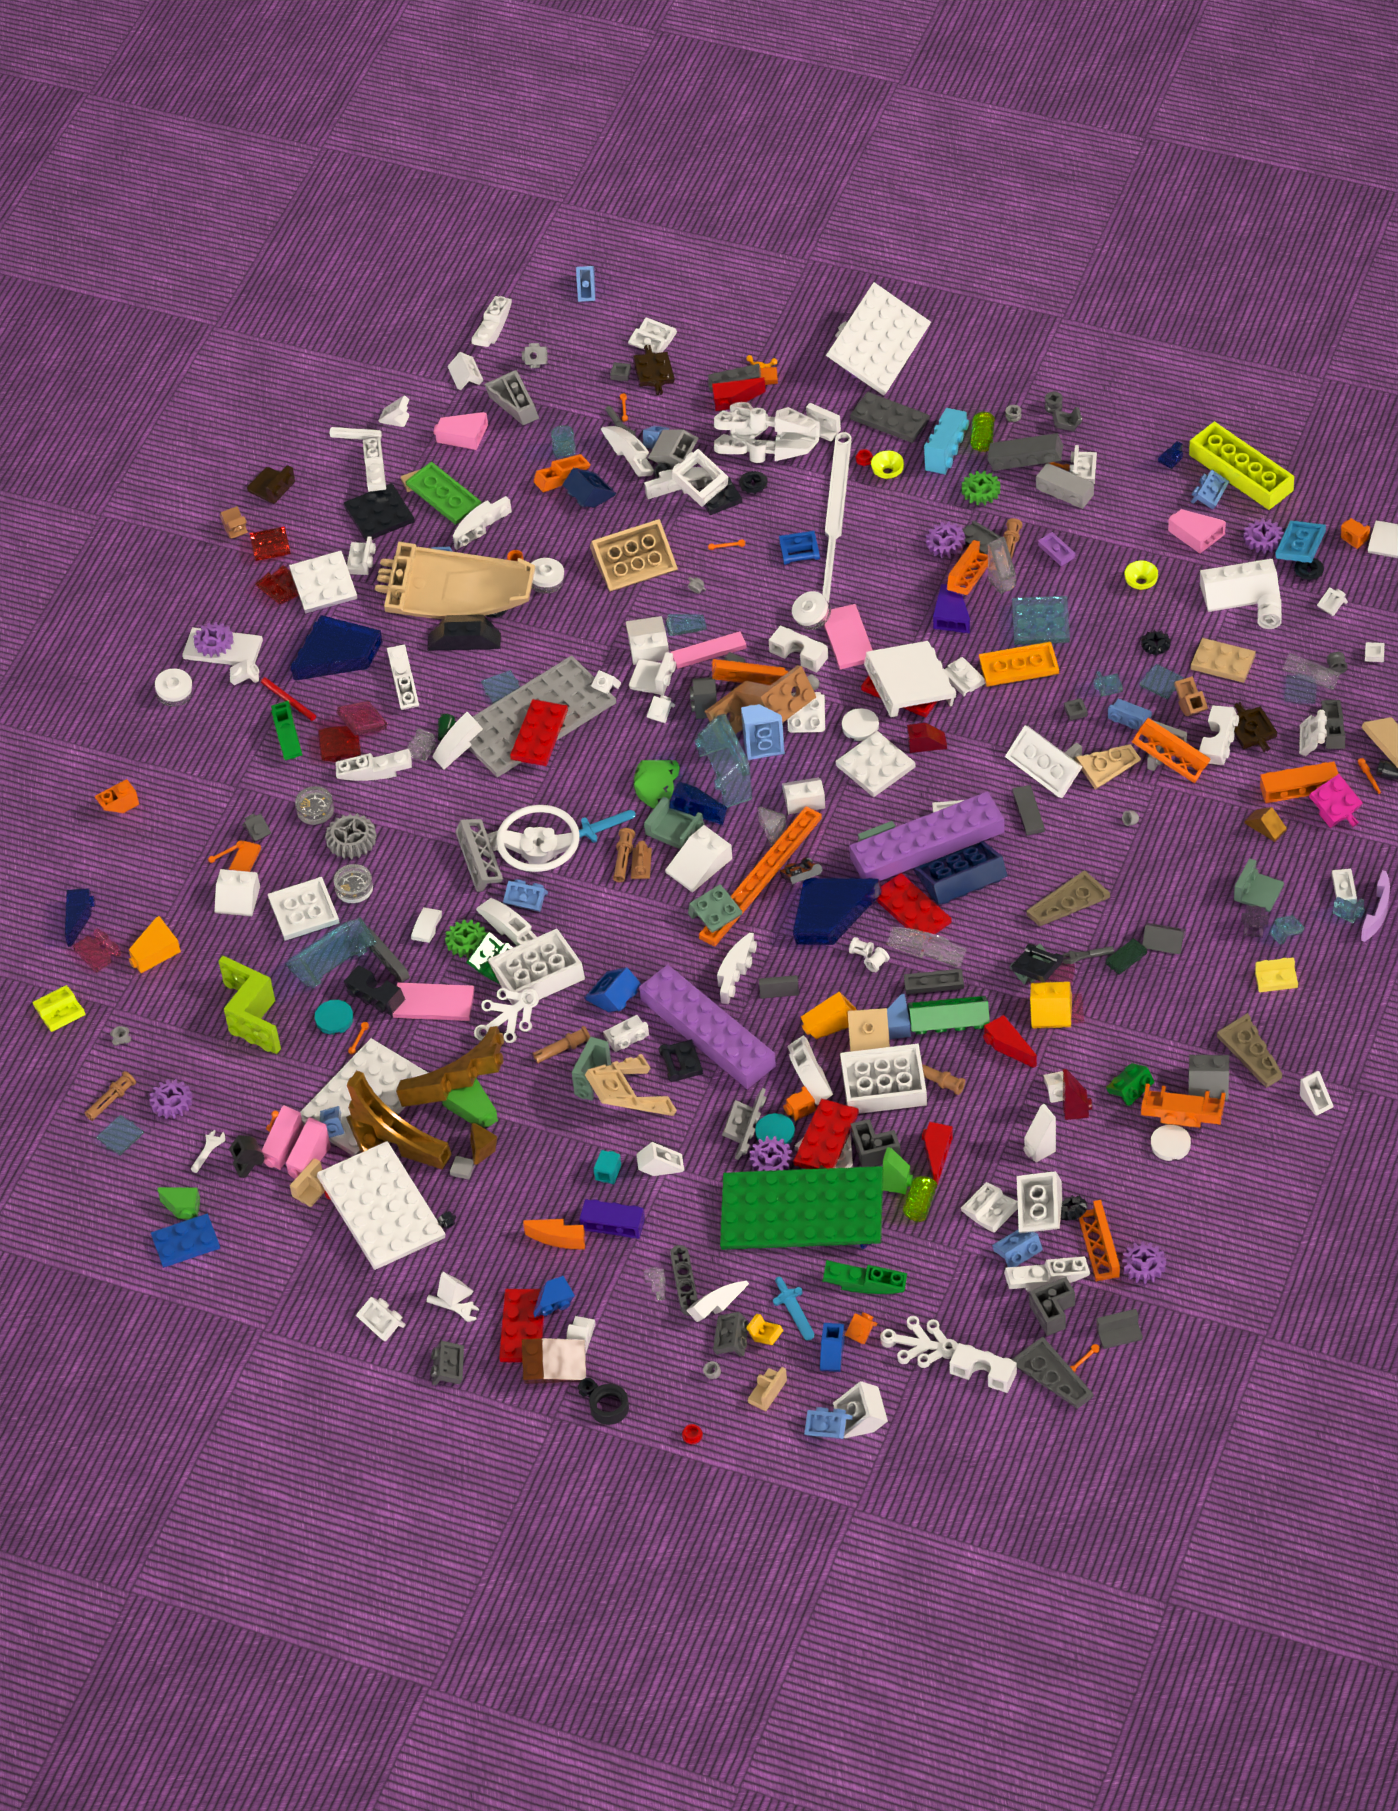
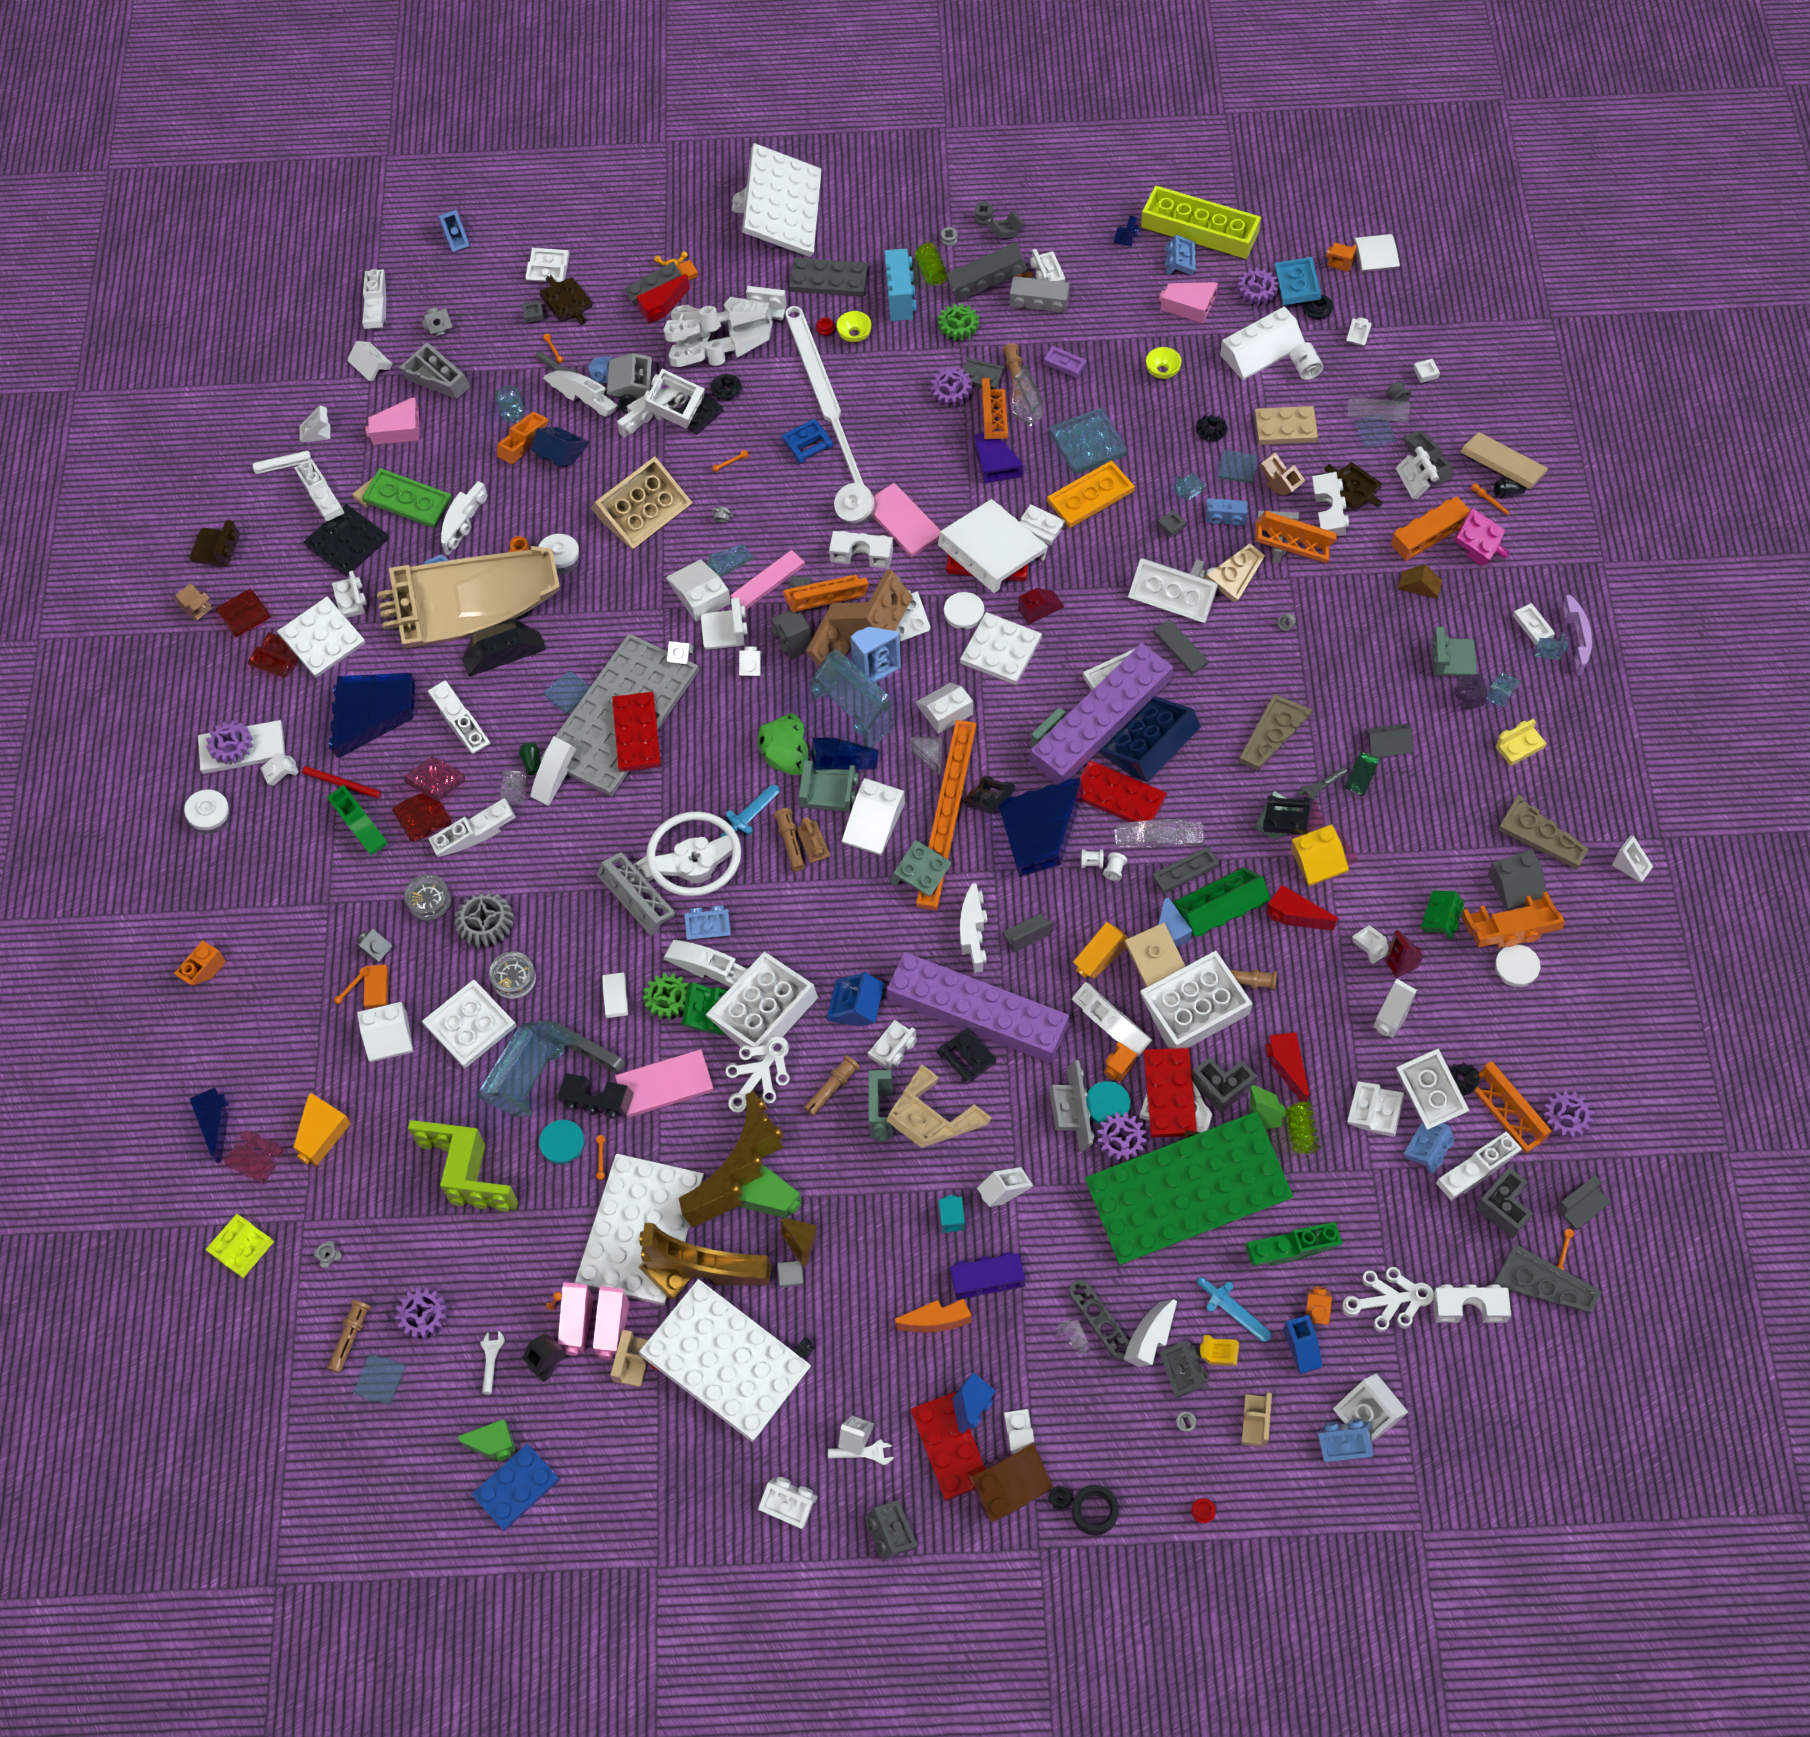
camera: 25 degrees left, 10 degrees up
medium blue bracket [320,1106,344,1138] -> none

